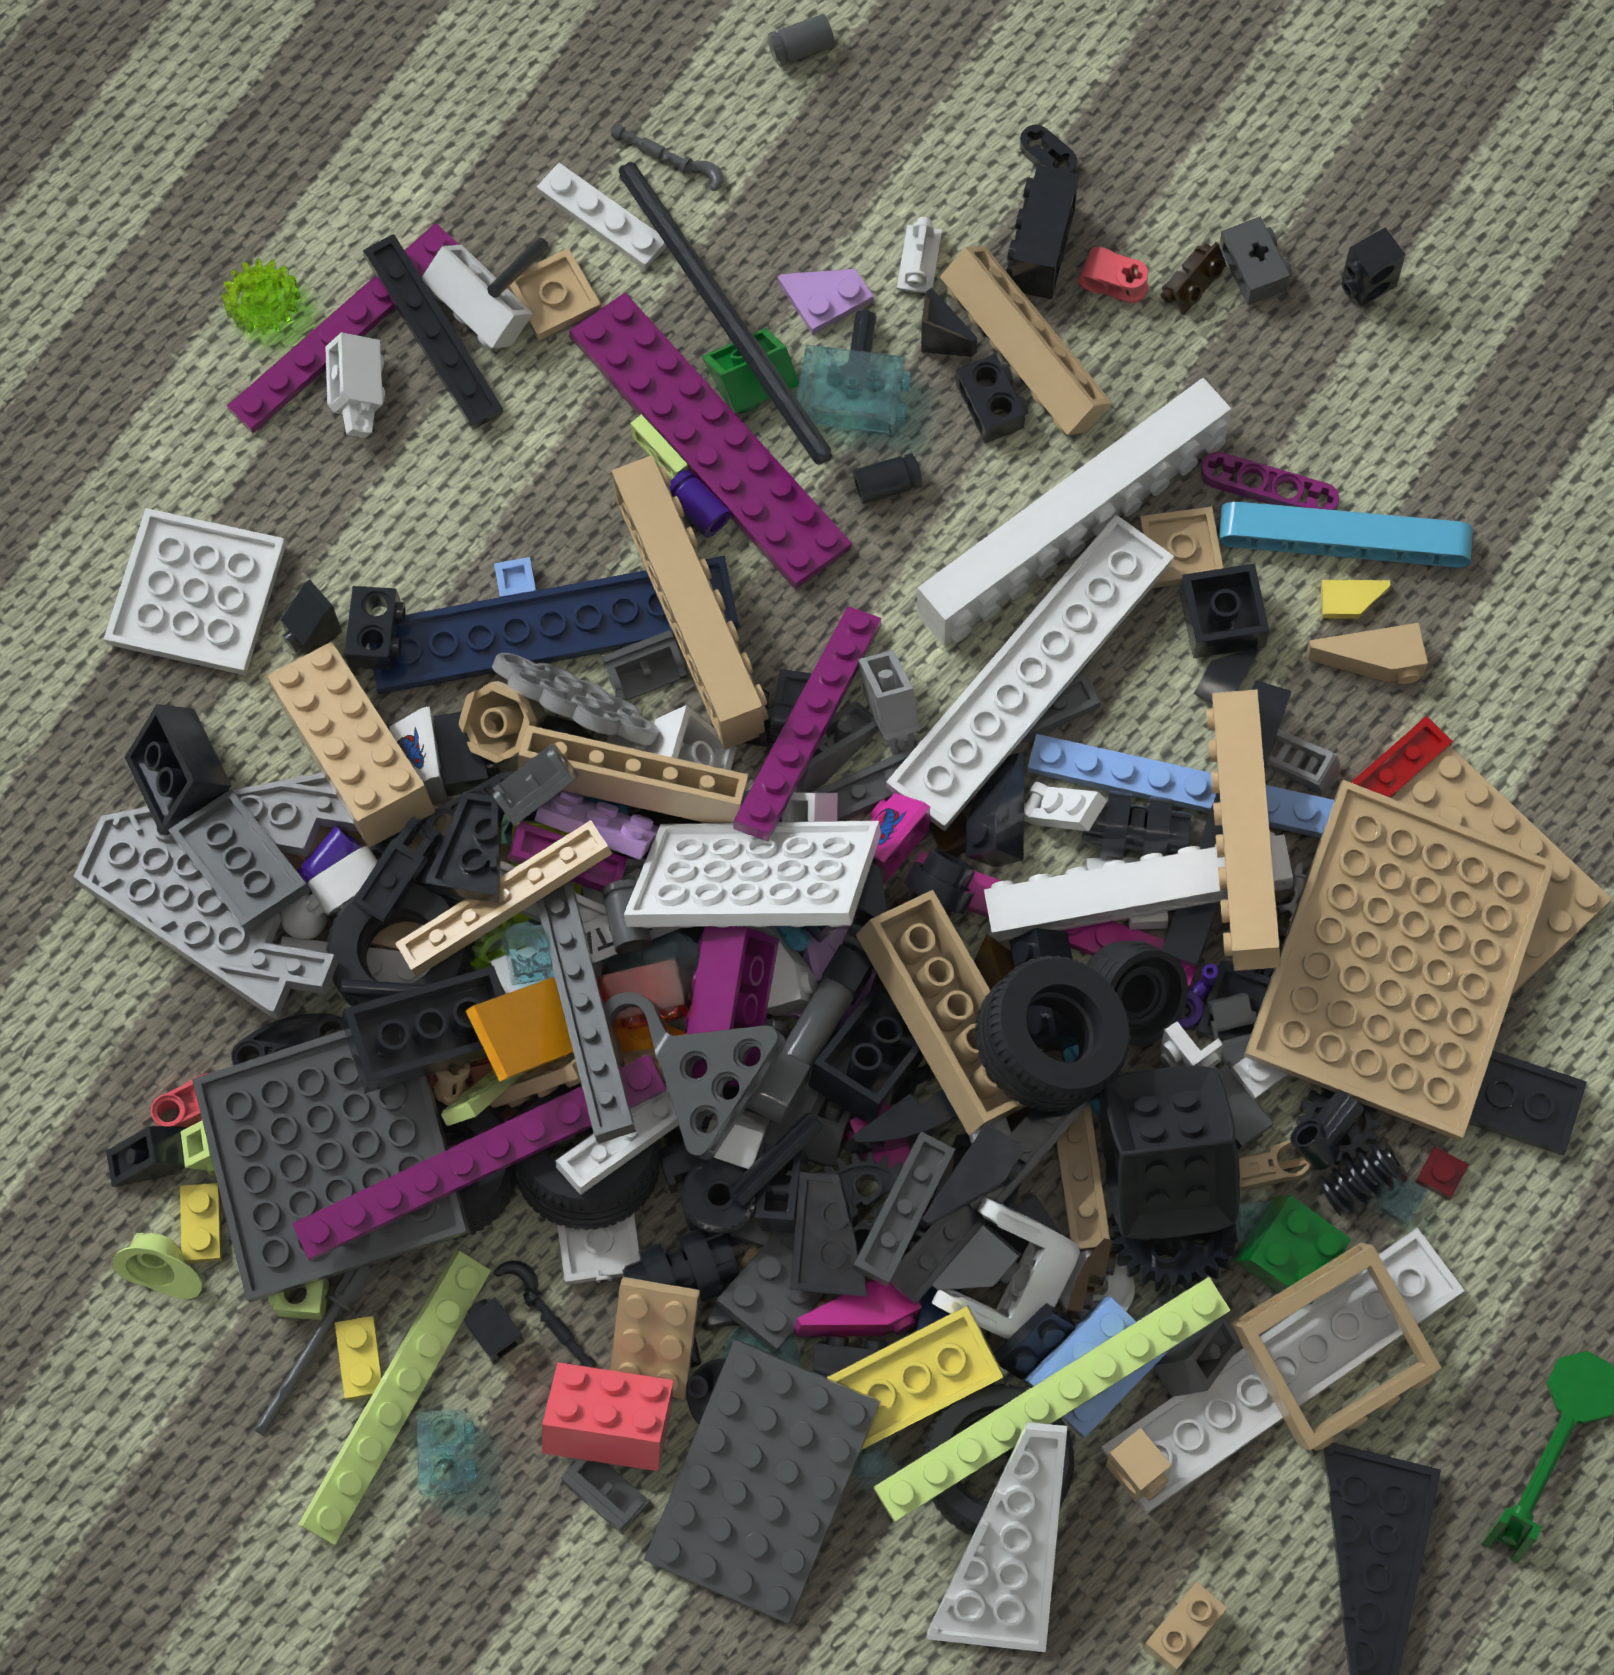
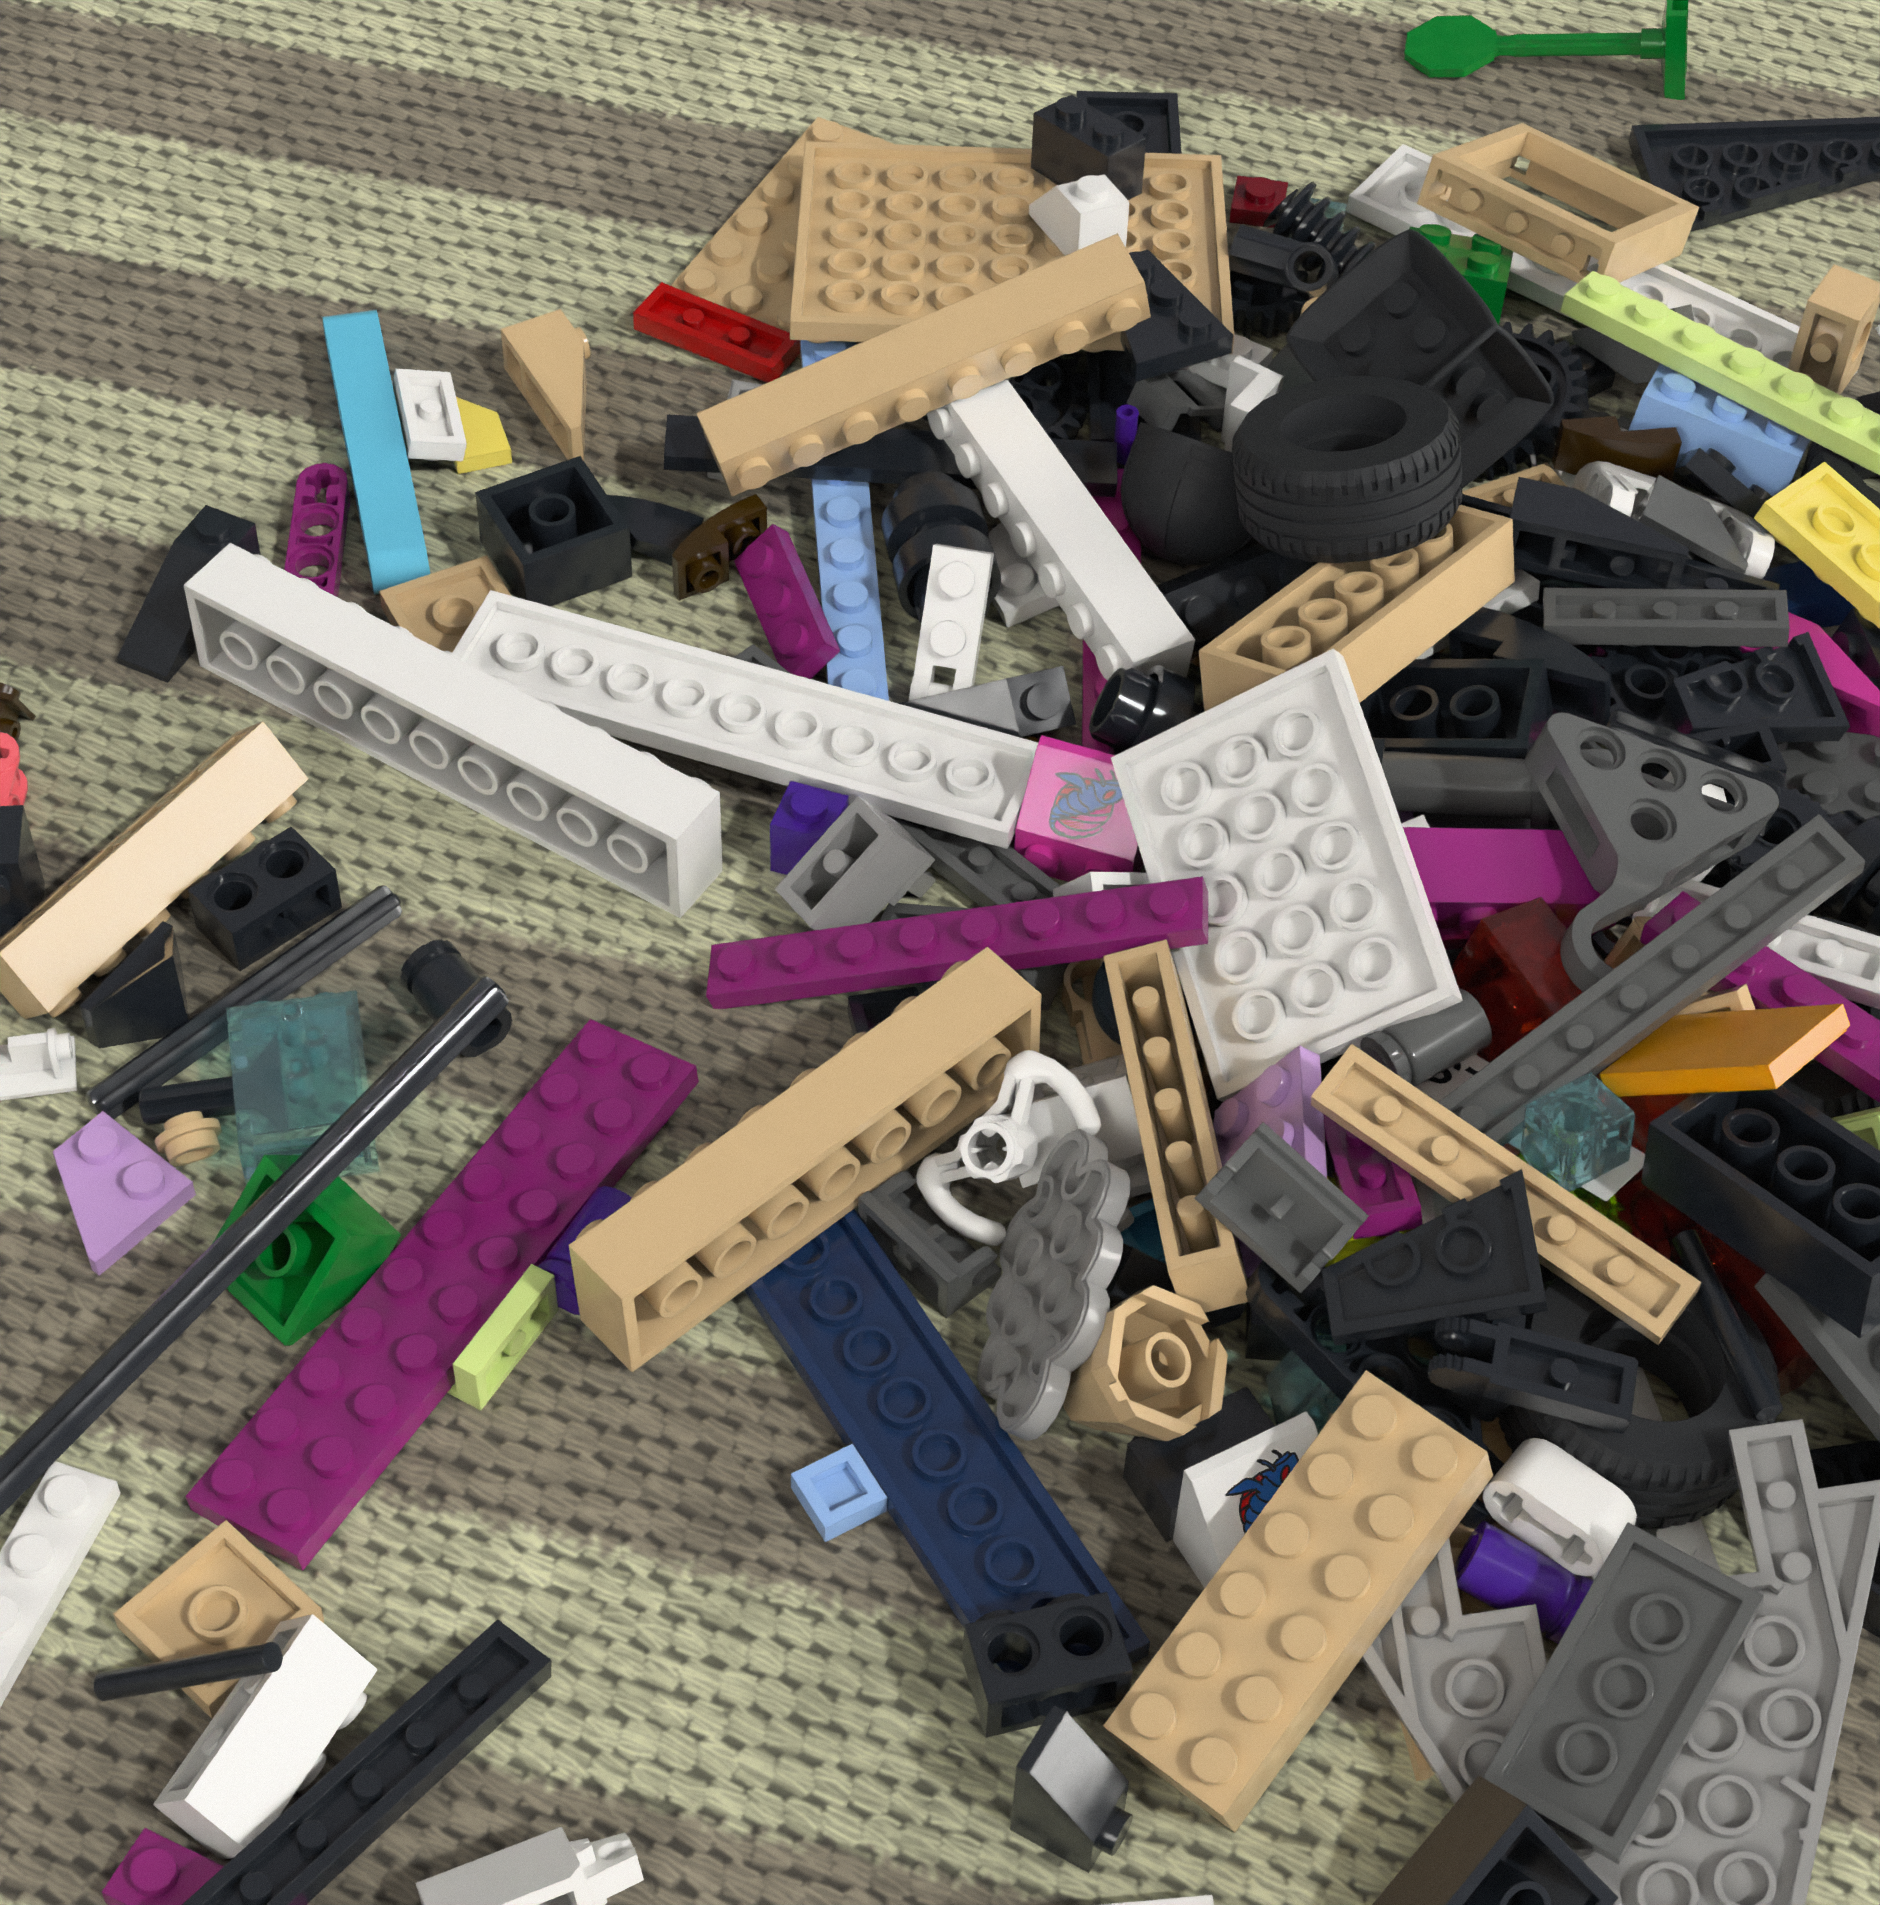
camera: 115 degrees left, 20 degrees down
none -> black axle [86,885,402,1119]
none -> black slope [117,505,261,683]
none -> tan plate [155,1111,222,1166]
none -> white plate [392,369,467,461]
none -> dark brown slope [672,494,767,601]
none -> magenta plate [734,524,840,679]
none -> dark purple brick [770,781,849,875]
none -> white piece [916,1050,1102,1246]
none -> white slope [1029,174,1129,256]
none -> black brick [1031,95,1146,200]
none -> black wing [1120,249,1233,382]

